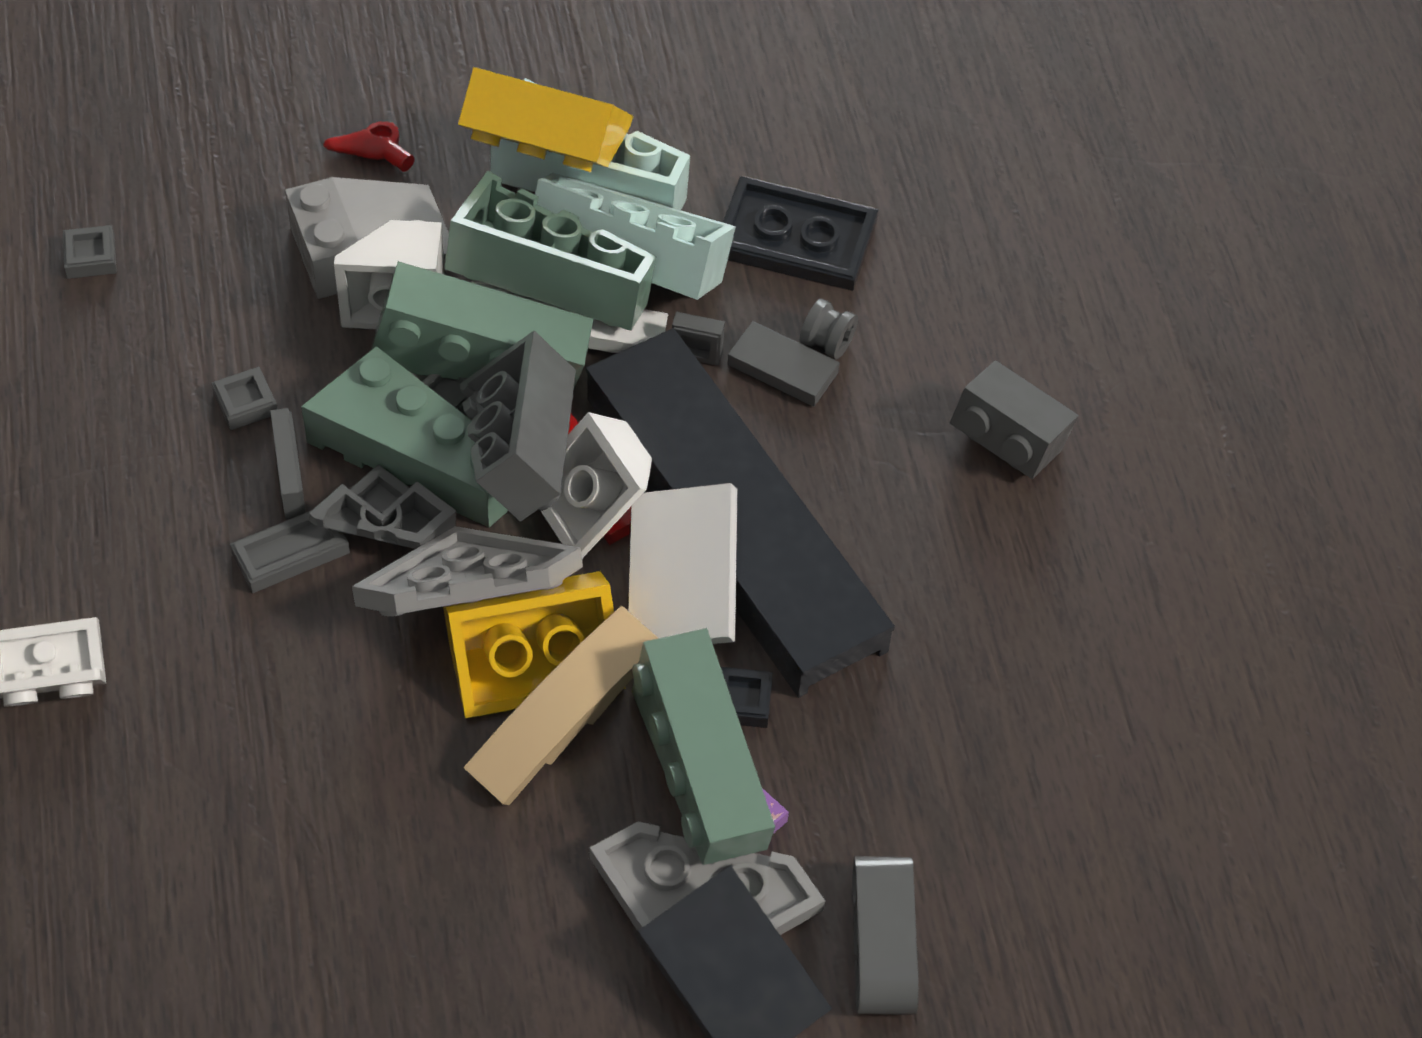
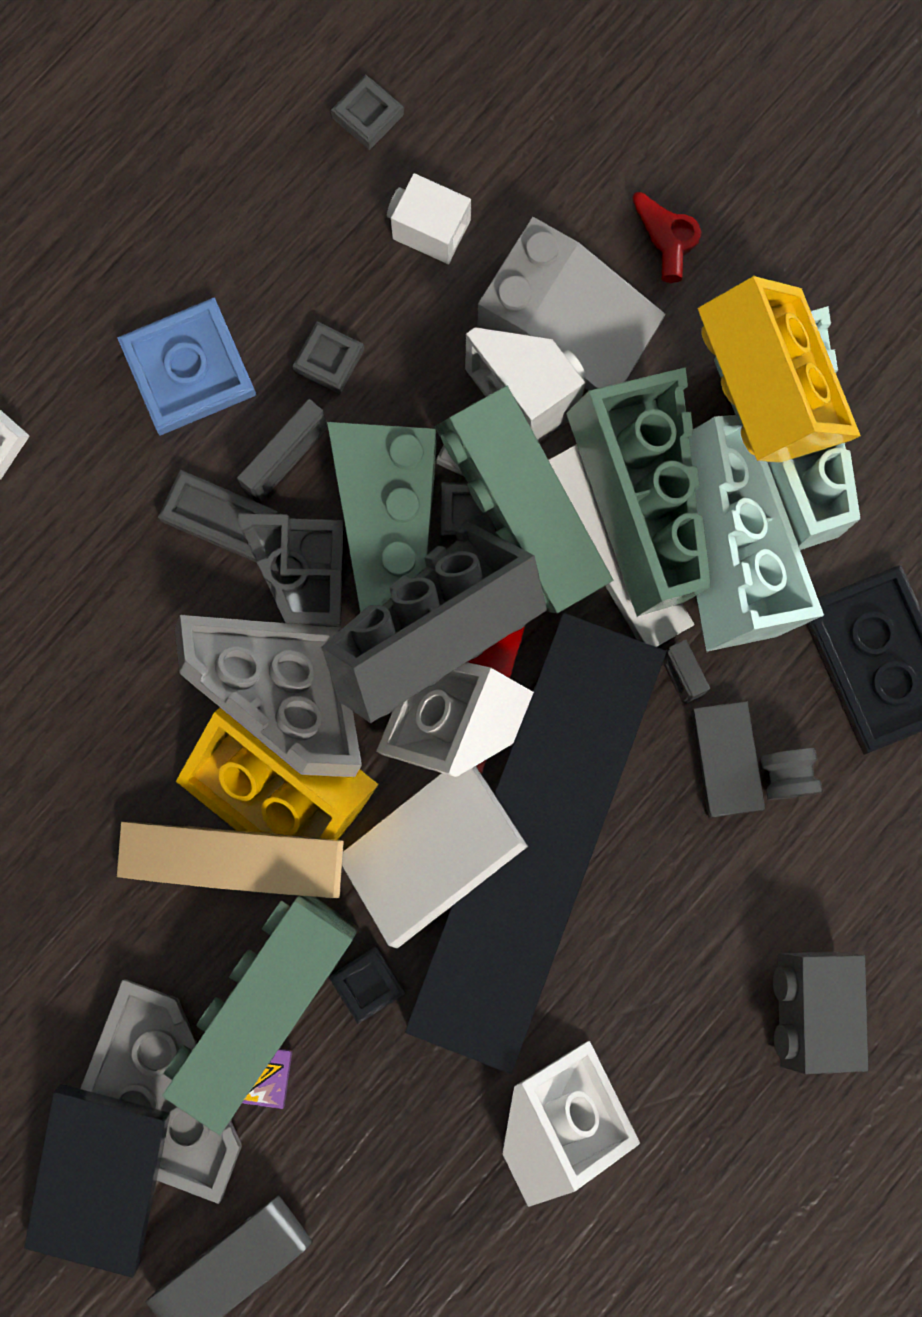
camera: 55 degrees right, 25 degrees up
none -> medium blue tile [117,297,256,436]
none -> white brick [387,173,471,265]
none -> white slope [503,1041,640,1207]

